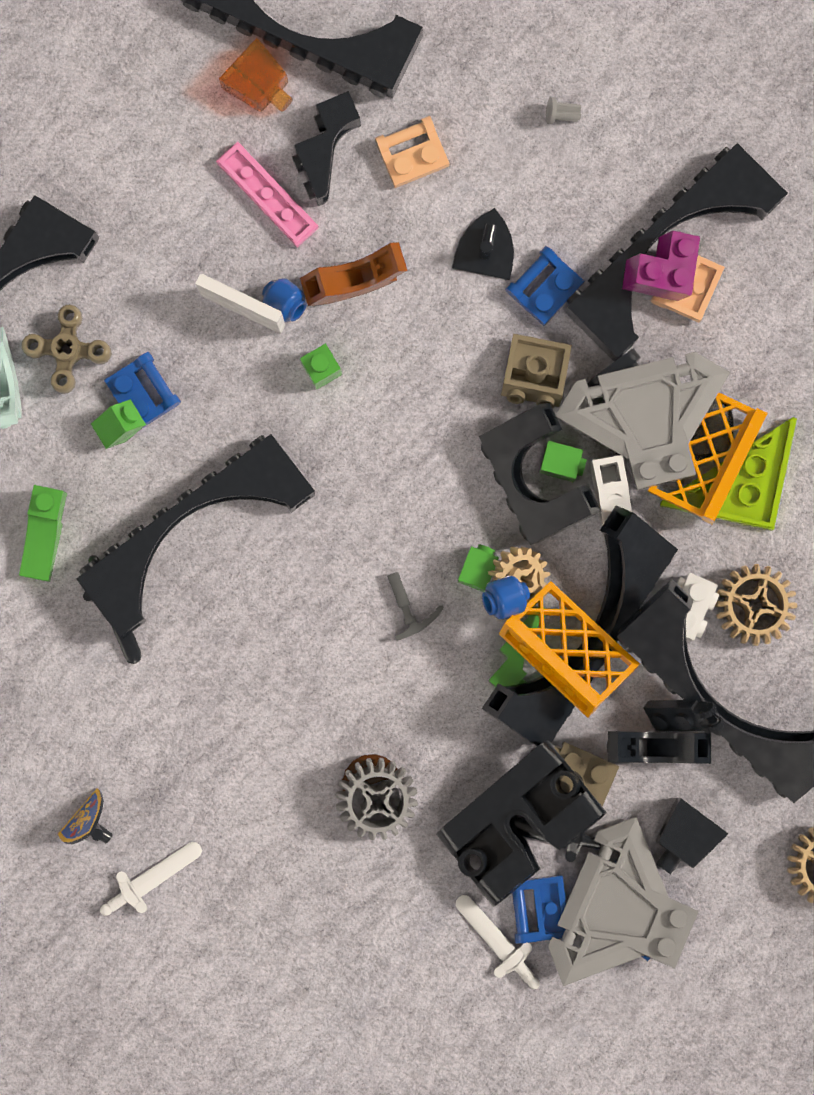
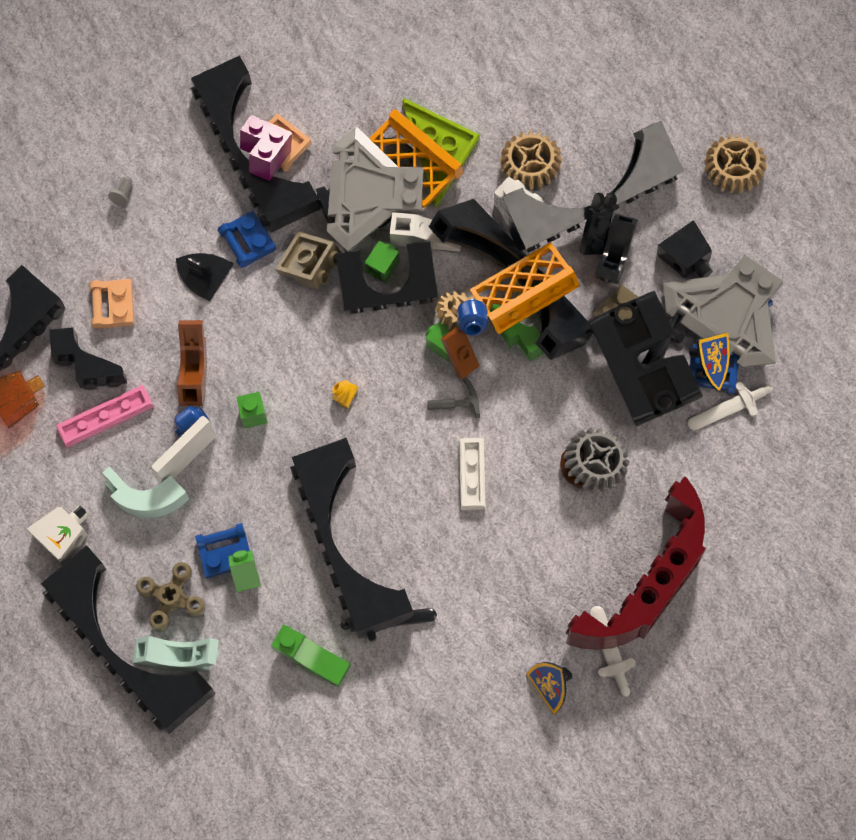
camera: 70 degrees left, 15 degrees down
none -> white torso [27,505,90,565]
none -> light aqua arch [102,467,189,518]
none -> yellow plate [332,380,358,409]
none -> dark orange plate [441,326,480,379]
none -> white tile [460,438,485,510]
none -> dark red slope [565,476,706,650]
none -> shield [689,332,730,391]

